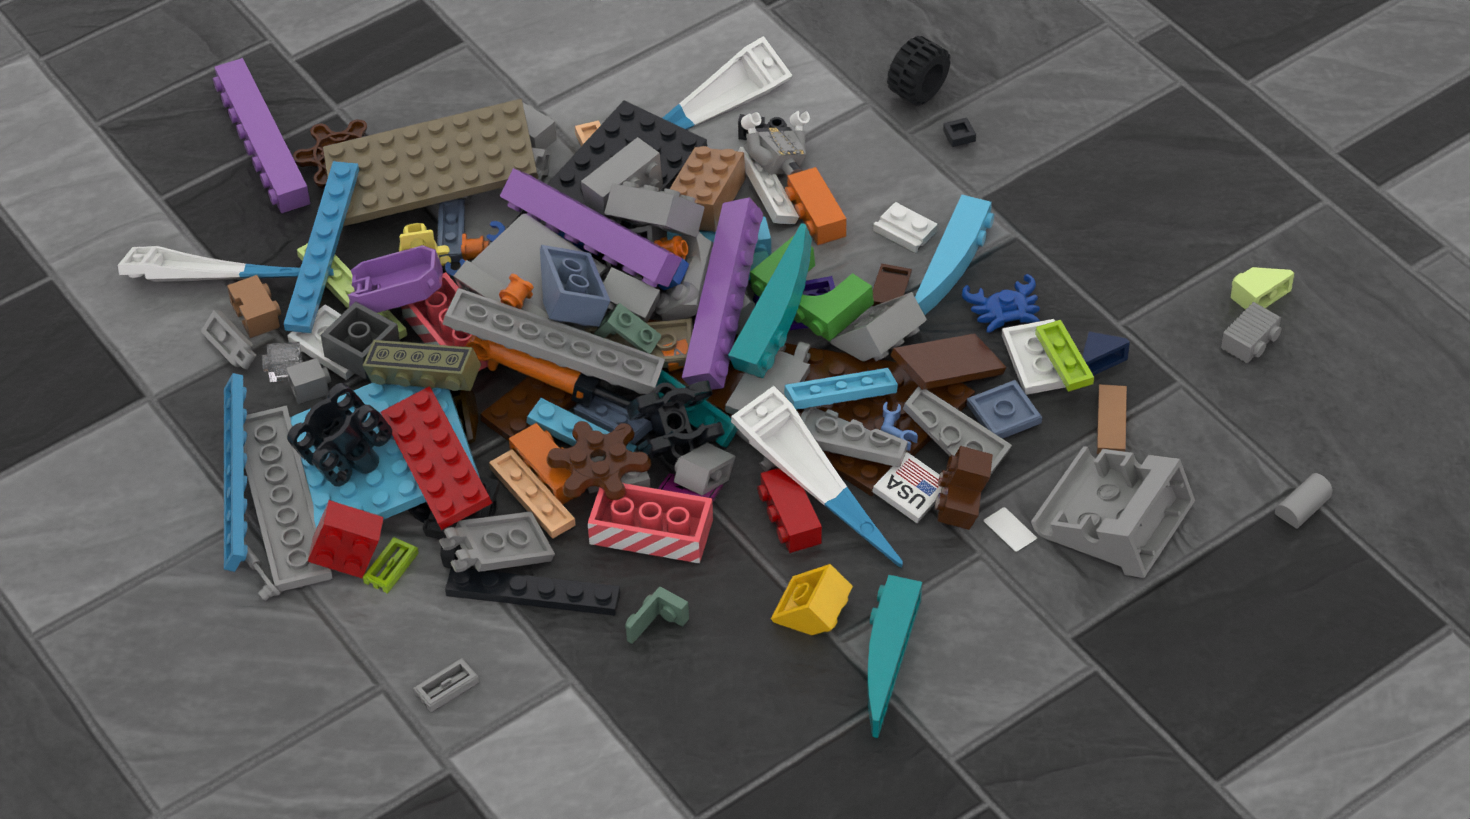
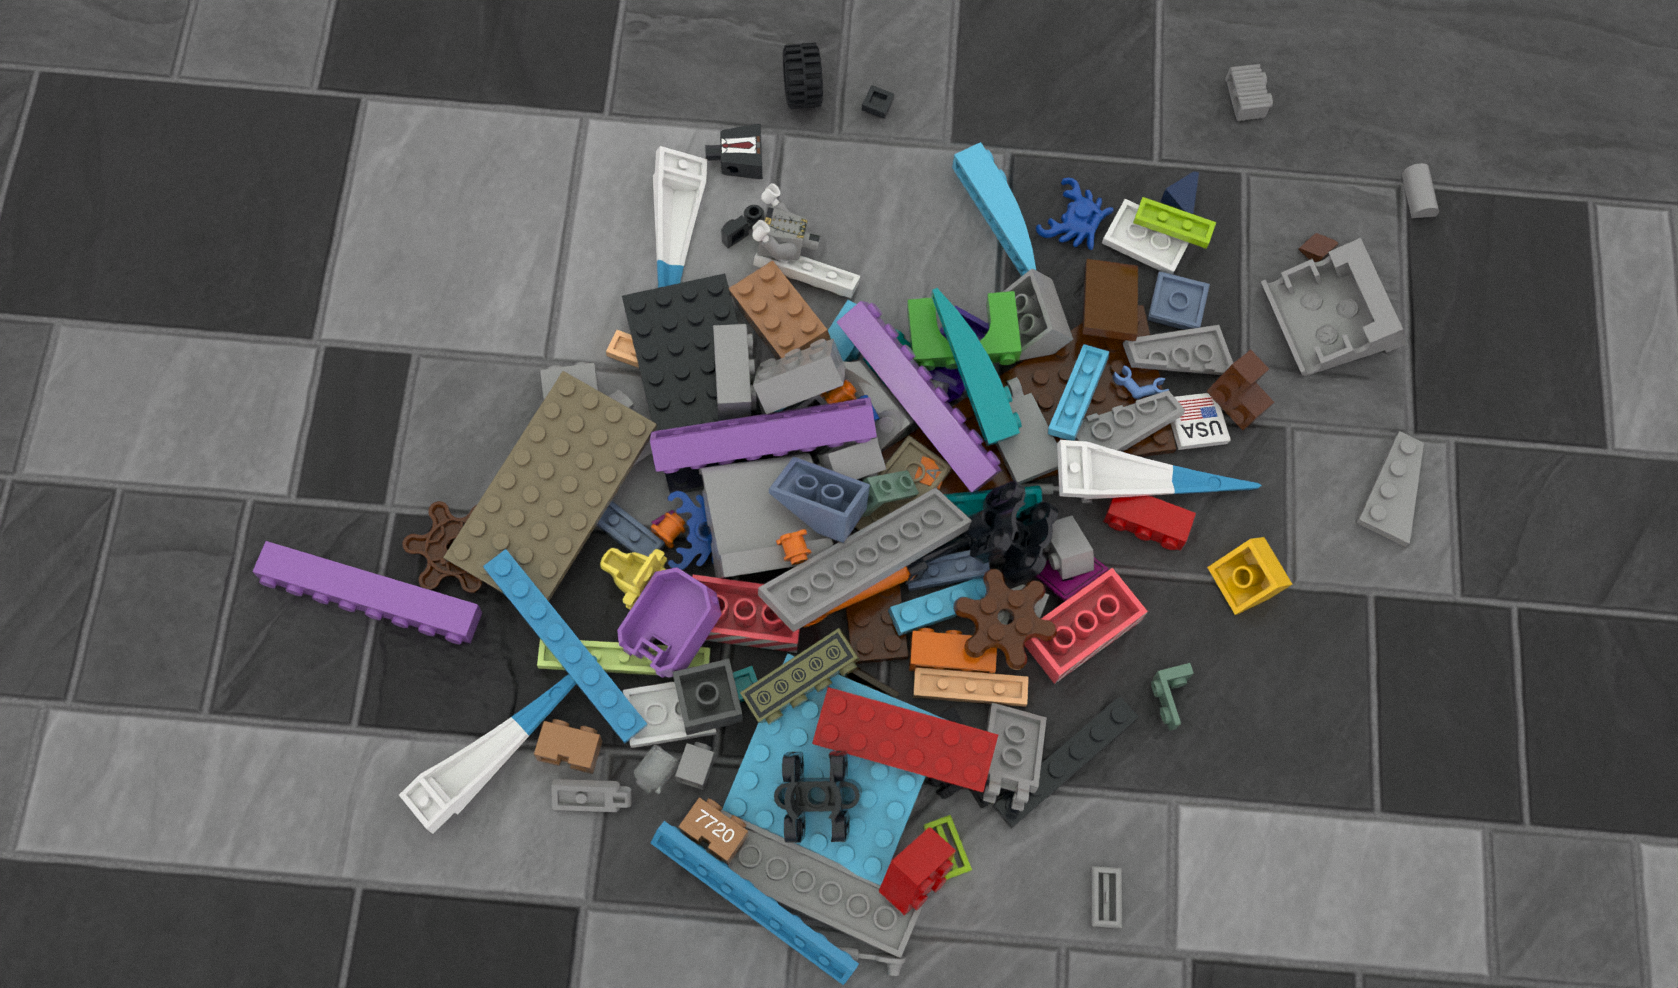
camera: 55 degrees left, 20 degrees up
orange brick [785,167,846,245] -> none
teal slope [867,575,922,738] -> none
reddish brown piece [872,263,912,306] -> none
white plate [873,202,938,253] -> none
white sticker [984,507,1037,552] -> none
medium nougat tile [1097,384,1127,454] -> none
yellowish green slope [1231,267,1294,310] -> none
none -> medium nougat brick [679,797,749,865]
none -> black torso [705,124,763,179]
none -> light grey wing [1356,431,1424,547]

